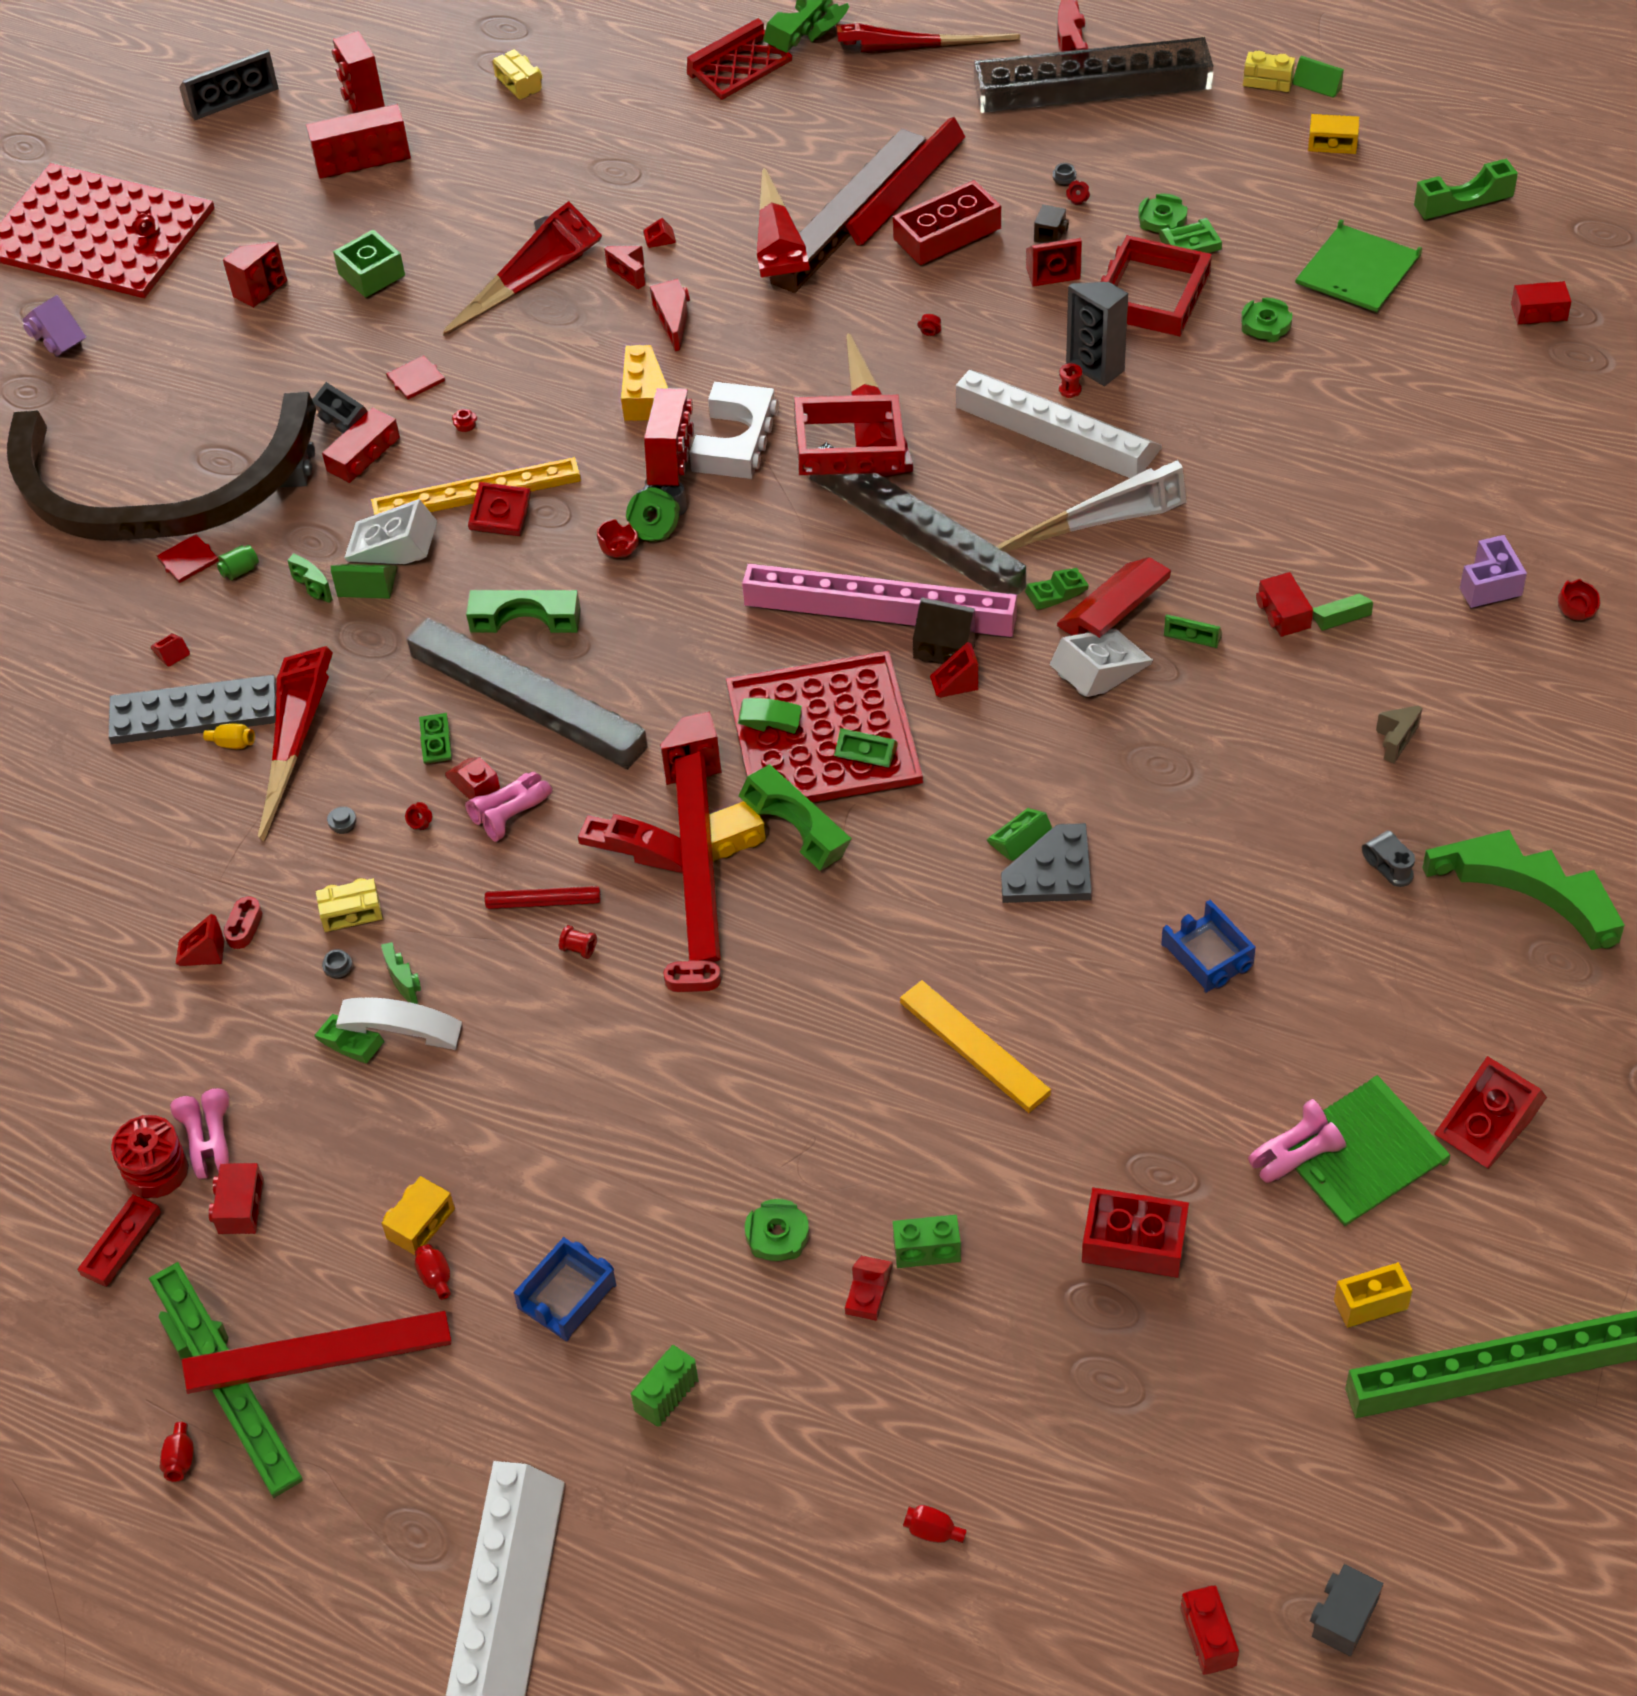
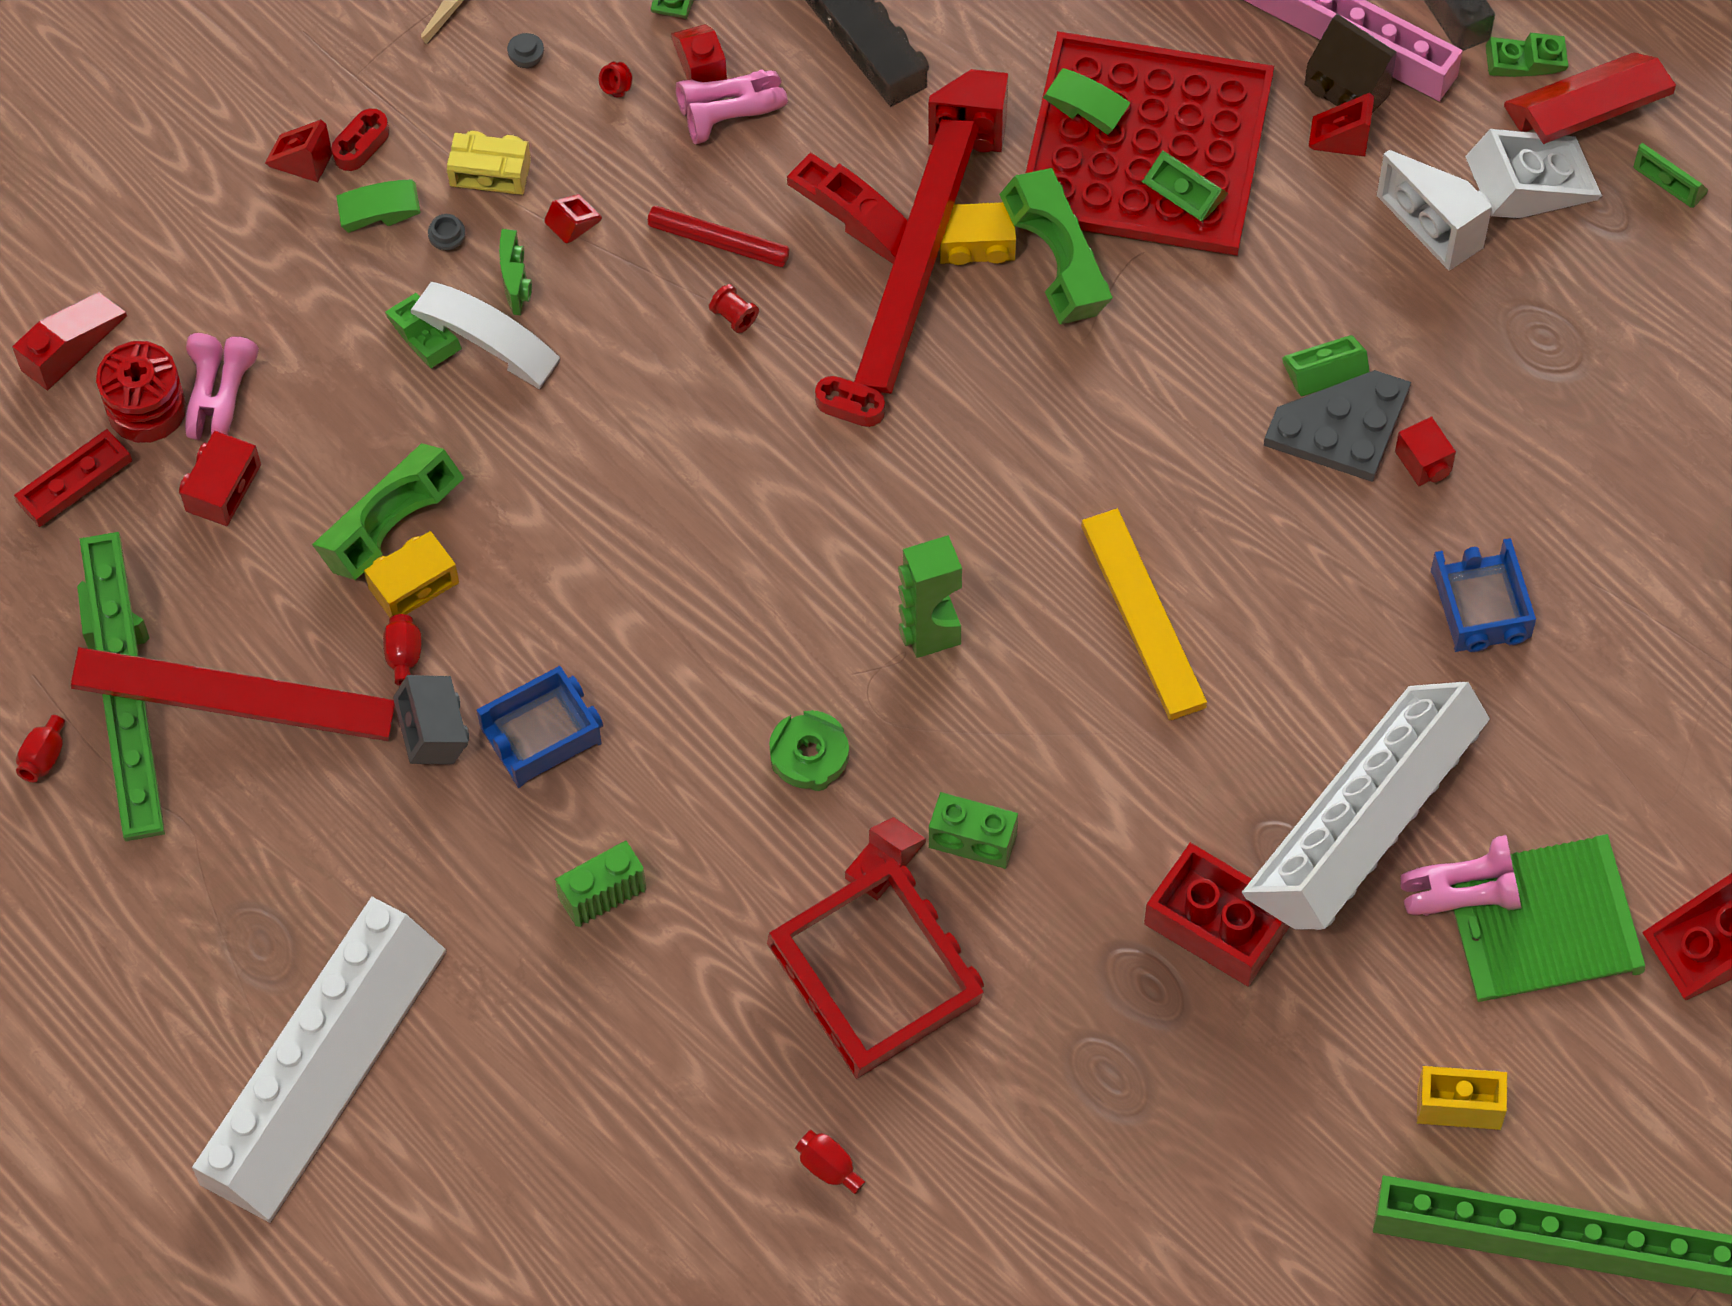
camera: 20 degrees right, 10 degrees up
none -> red slope [12,292,127,391]
none -> bright green arch [312,443,464,580]
none -> bright green slope [336,179,421,233]
none -> dark grey brick [393,675,469,764]
none -> red slope [544,194,602,244]
none -> red window [767,858,984,1079]
none -> bright green arch [898,535,962,658]
none -> white slope [1242,682,1490,930]
none -> white slope [1377,150,1492,271]
none -> red brick [1395,416,1456,487]

